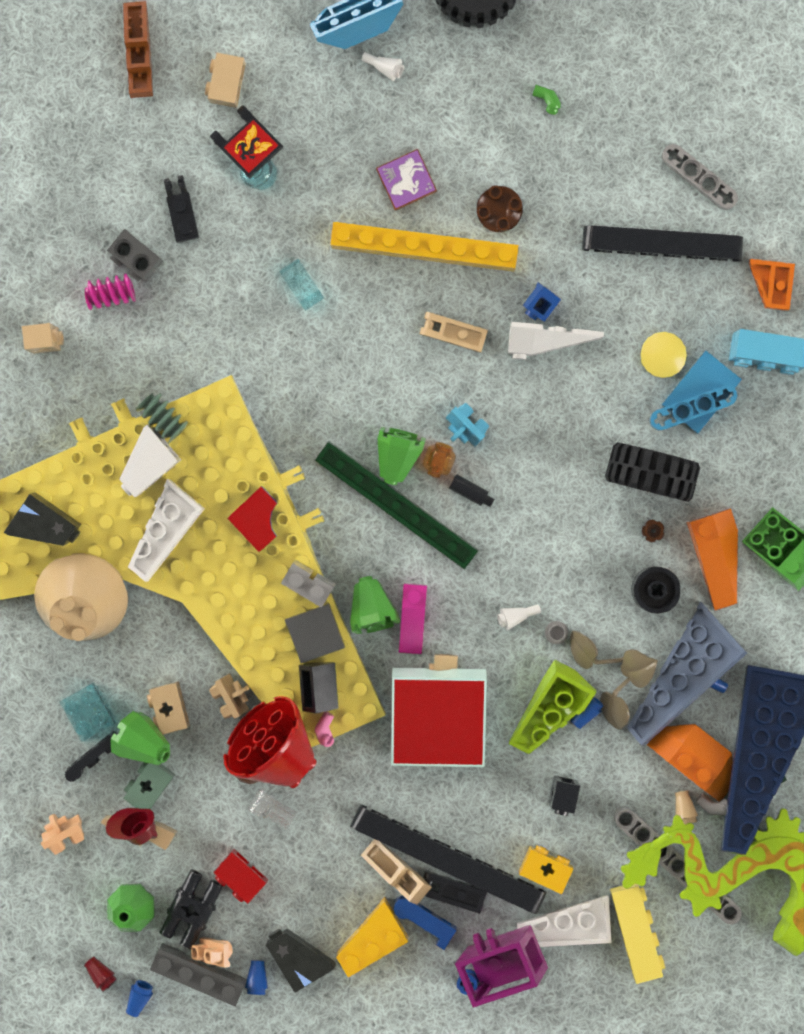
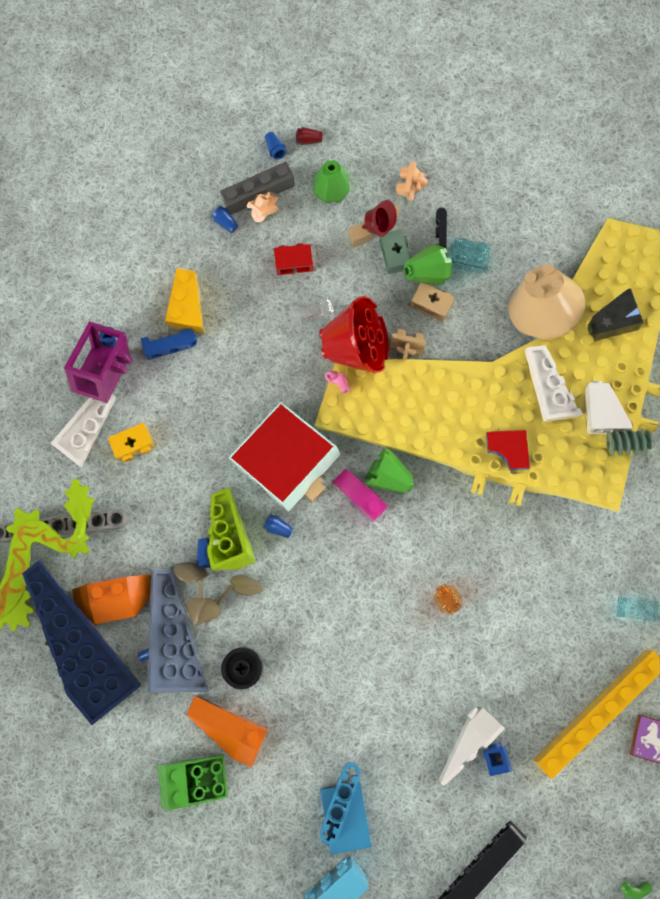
camera: 130 degrees right, 10 degrees down
black pin [159,869,223,949] -> none
pearl dark grey slope [266,929,336,993] -> none
light grey piece [281,560,336,608] -> none
dark grey tile [285,603,345,663] -> none
black brick [299,662,339,714] -> none
dark green plate [315,441,478,570] -> none
black beam [350,805,547,914] -> none
tan slope [361,839,432,905] -> none
bright green cone [377,427,426,485] -> none
tan plate [419,312,488,353] -> none
black plate [423,870,487,914] -> none
medium azure hips [446,403,489,447] -> none
black cylinder [449,474,495,507] -> none
reddish brown dish [477,185,523,232] -> none
white cone [497,604,541,631] -> none
light grey plate [545,621,568,644] -> none
black brick [548,775,580,816] -> none
black tyre [605,442,700,502] -> none
light yellow brick [610,884,666,984] -> none
light yellow dish [640,332,687,378] -> none
reddish brown plate [642,519,664,542] -> none
tan cone [675,790,698,824] -> none
light grey arm [696,793,727,816] -> none
none -> blue cone [263,514,293,538]

